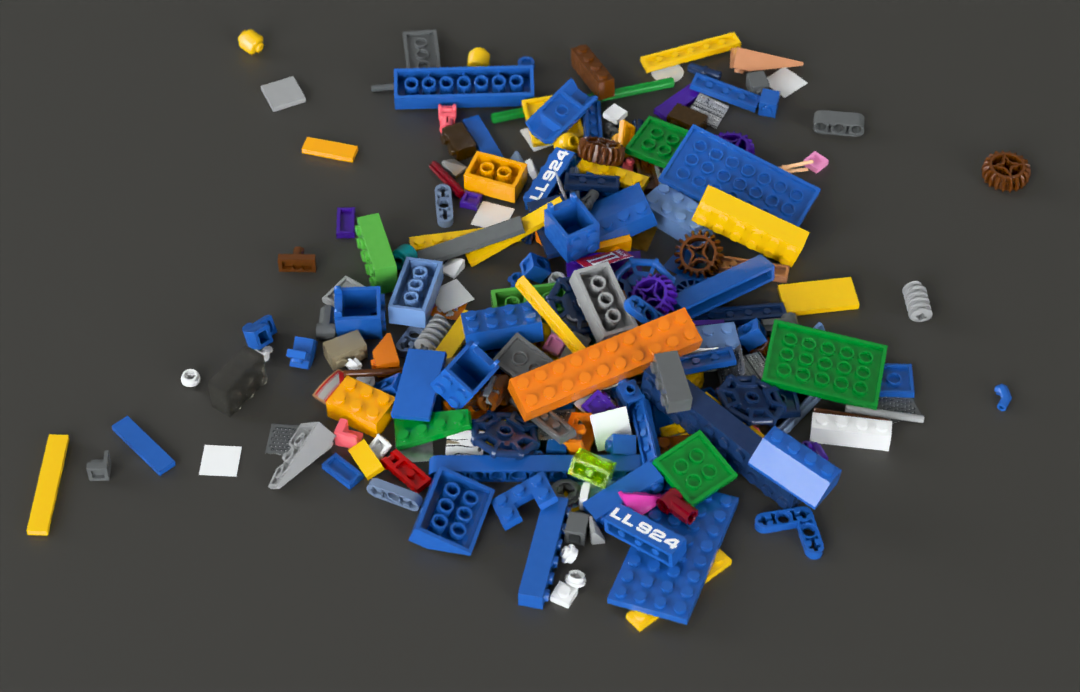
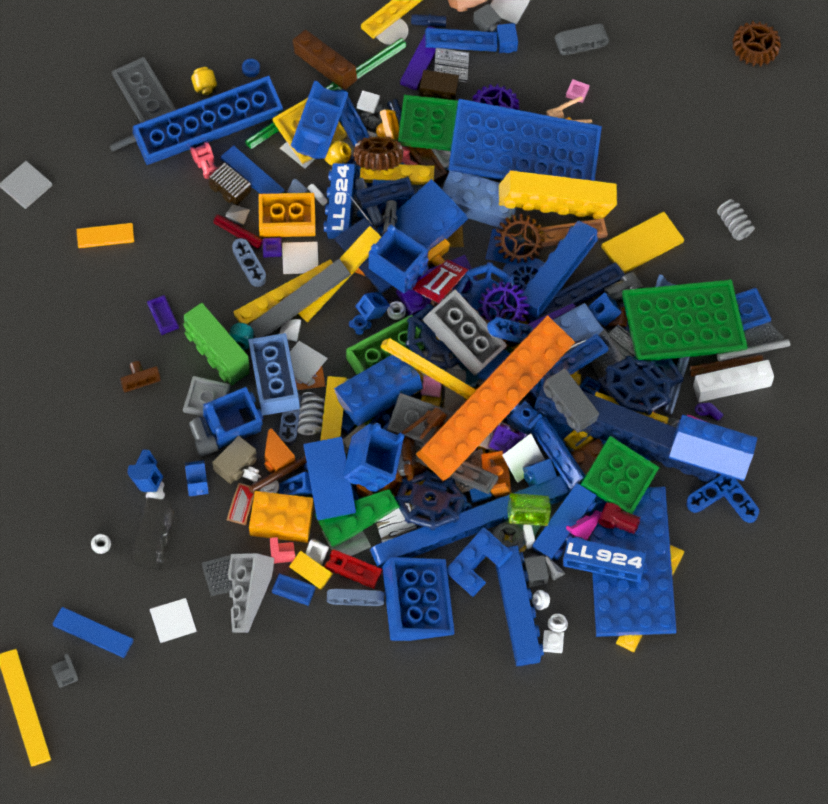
camera: 25 degrees left, 15 degrees up
none -> reddish brown plant [401,407,447,439]

